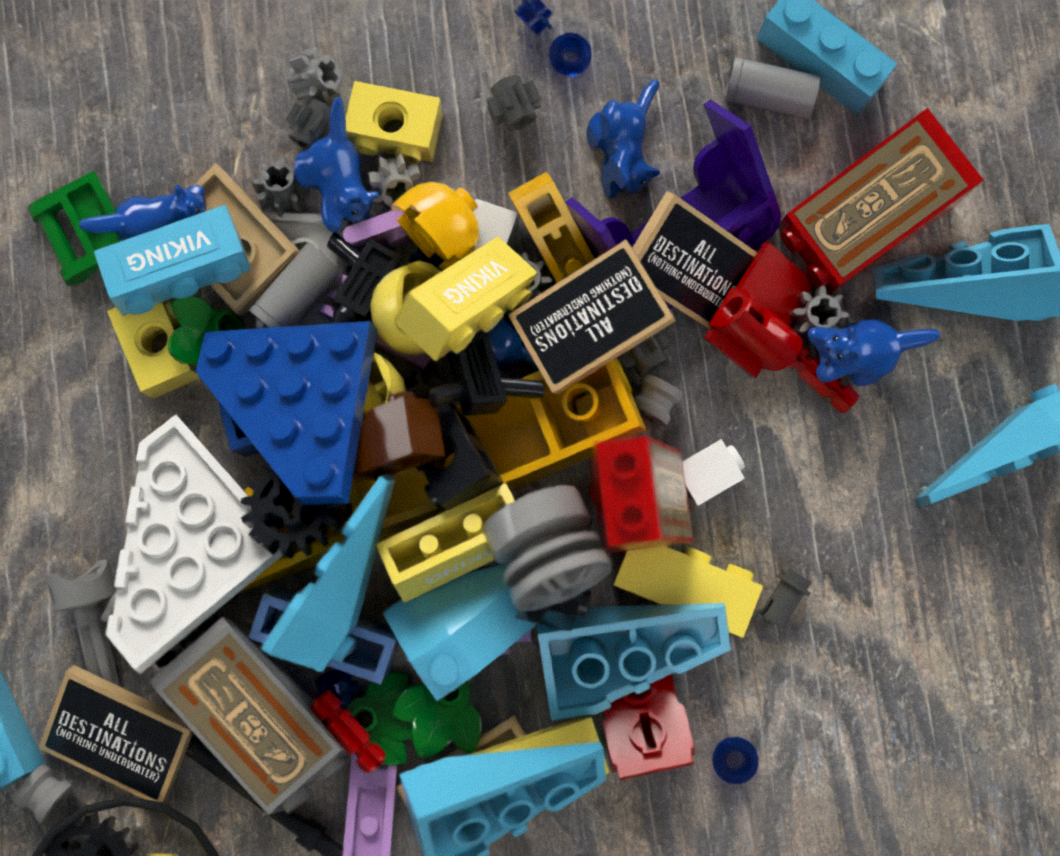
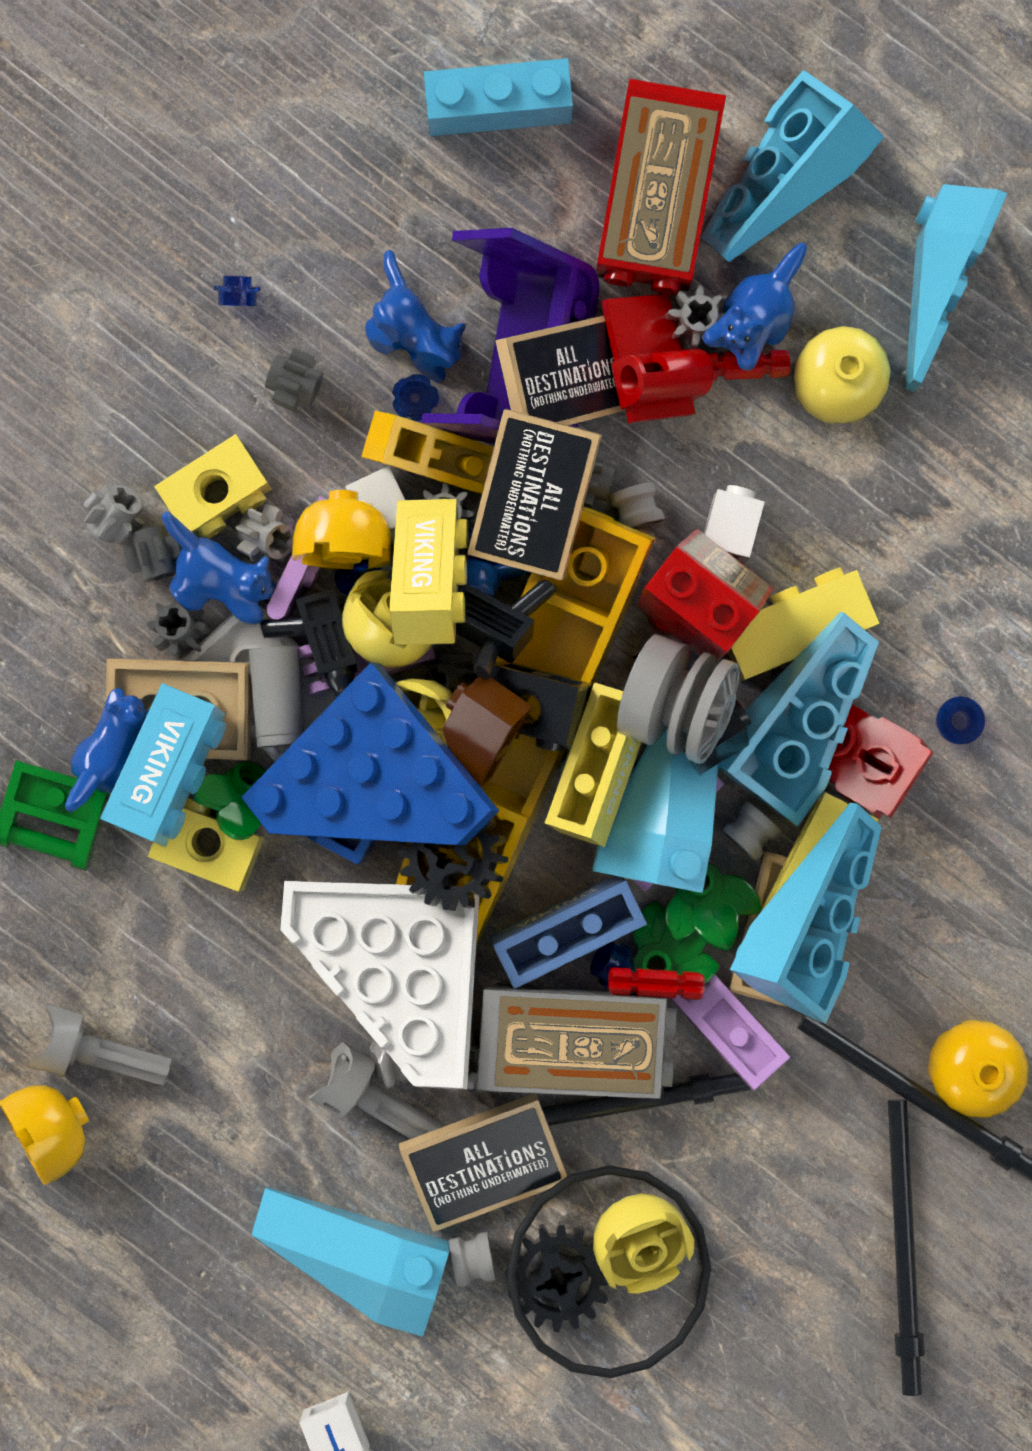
camera: 50 degrees left, 5 degrees up
medium azure wedge [261,474,395,672] -> none
clear blue plate [549,33,592,77] -> none
light grey pin [724,57,821,119] -> none
dark grey pin [759,568,811,630] -> none
none -> clear blue plate [392,374,439,421]
none -> light grey wheel [721,801,782,862]
none -> light yellow cylinder [794,326,891,424]

